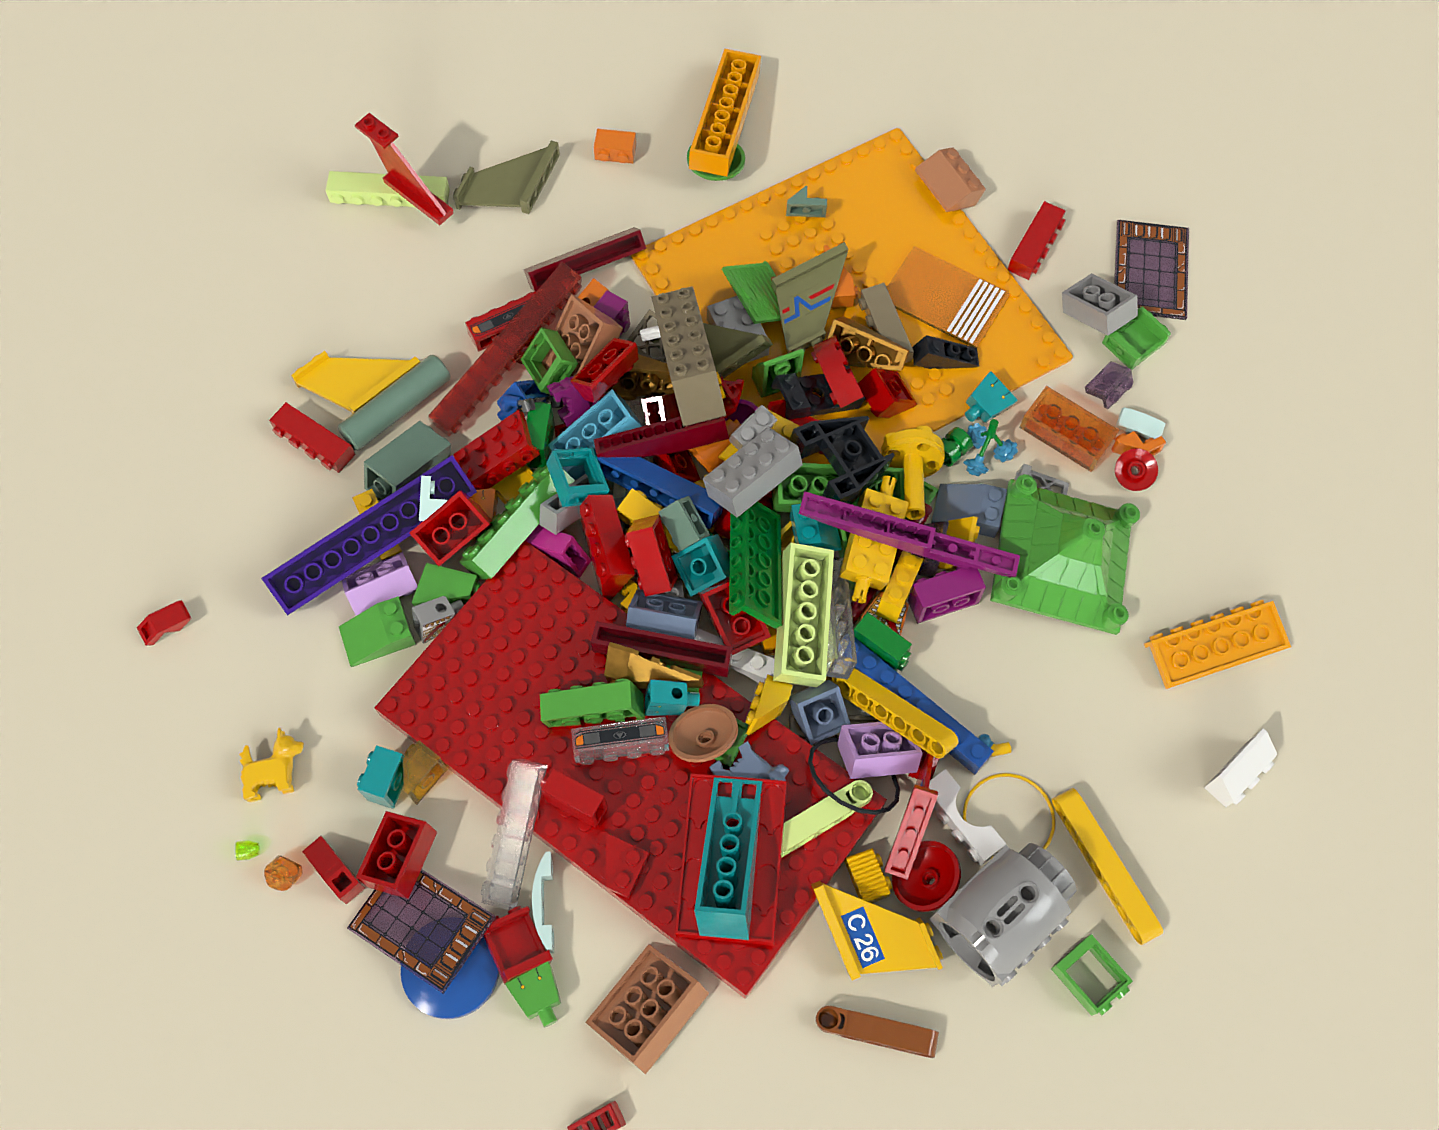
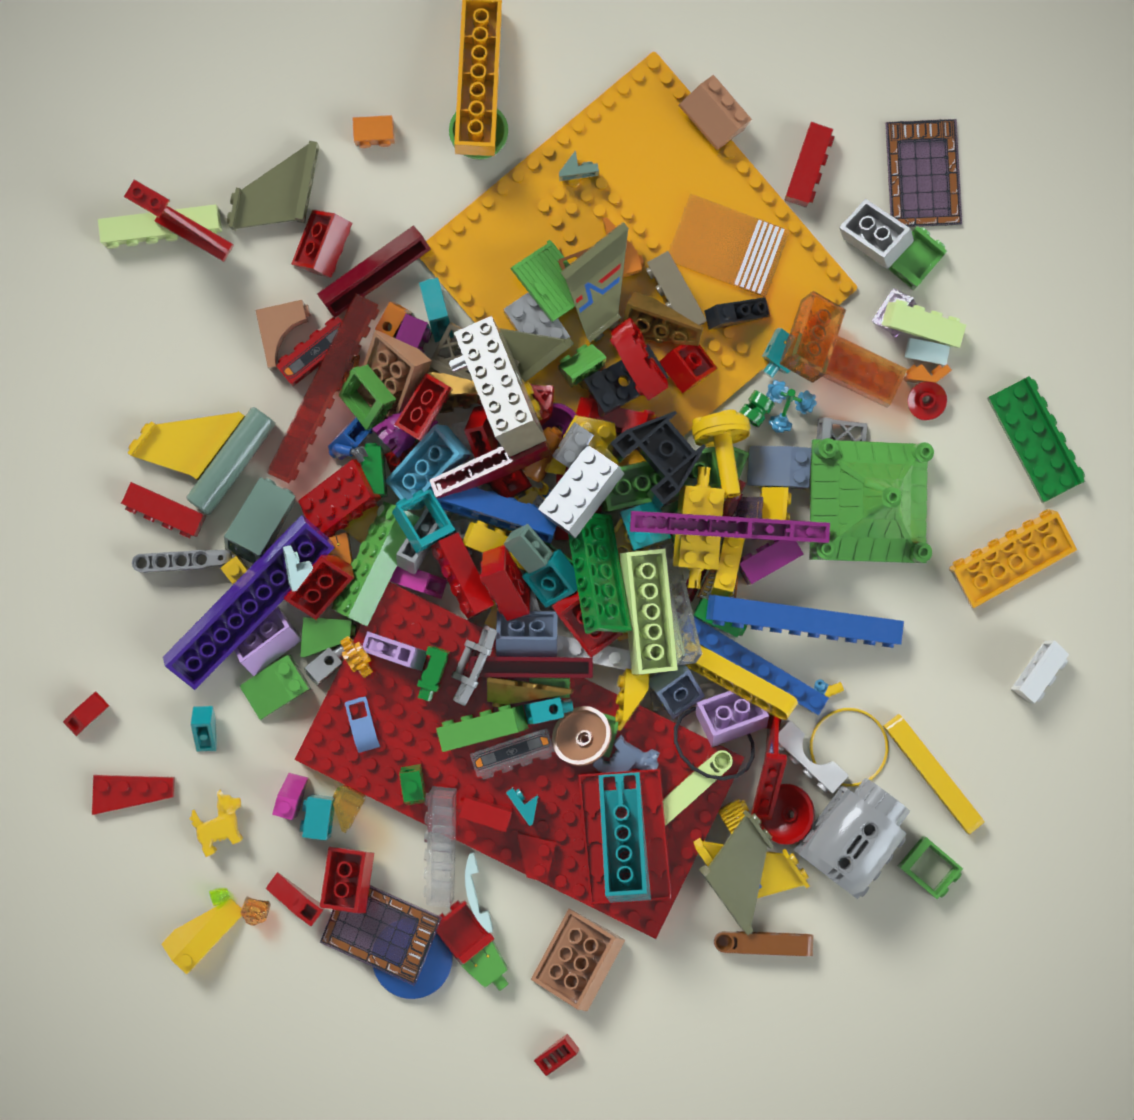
camera: 10 degrees left, 20 degrees up
none -> red wing [92,775,175,815]
none -> light grey piece [132,549,232,573]
none -> yellow wedge [161,898,245,975]
none -> teal slope [191,706,217,752]
none -> nougat arch [255,300,311,370]
none -> dark pink slope [272,773,308,820]
none -> red slope [291,210,353,278]
none -> light orange gear [340,636,373,677]
none -> medium blue piece [345,697,380,753]
none -> lavender slope [363,631,427,671]
none -> green torso [399,764,427,805]
none -> green hips [417,646,450,701]
none -> teal slope [419,278,454,342]
none -> light grey bar [451,625,497,706]
none -> teal slope [506,787,538,826]
none -> olive piece [699,810,774,935]
none -> blue brick [706,595,904,648]
none -> clear orange brick [780,291,846,383]
none -> yellowish green brick [882,299,966,348]
none -> green bracket [987,376,1085,503]

